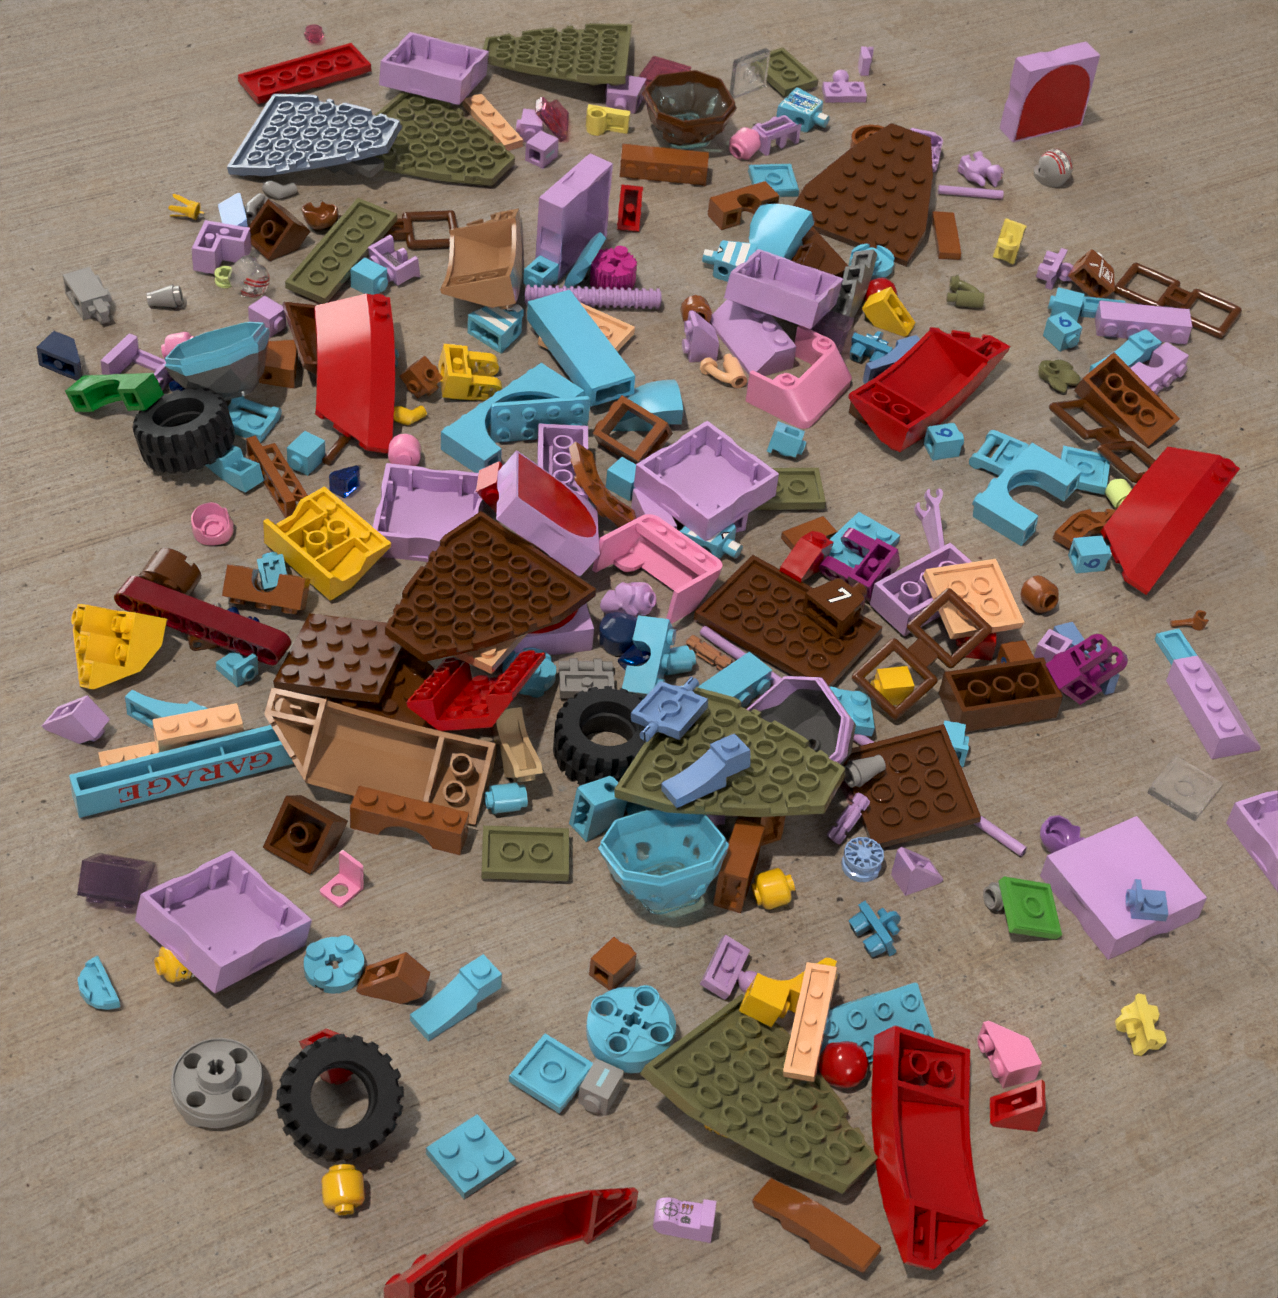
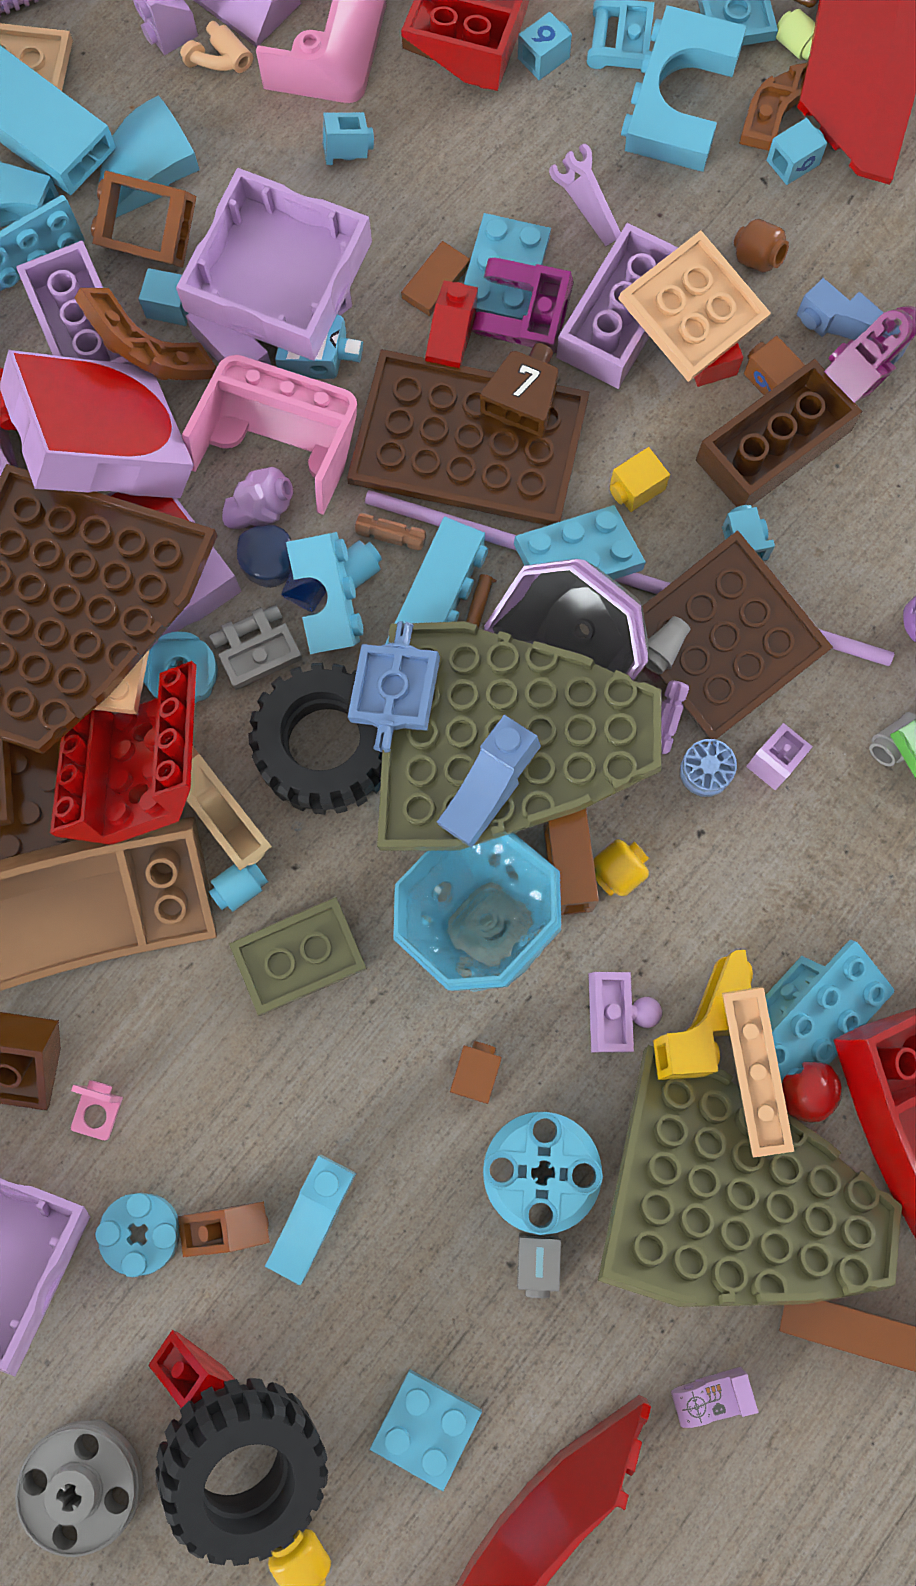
camera: 15 degrees left, 30 degrees up
dark orange arch [350,786,469,855] -> none
medium azure plate [509,1033,593,1114] -> none
medium azure torso [569,776,628,842] -> none
olive plate [754,468,826,510] -> none
dark azure hips [848,901,901,958] -> none
reddish brown bar [852,588,992,720] -> none
lavender brick [1034,629,1073,663] -> none

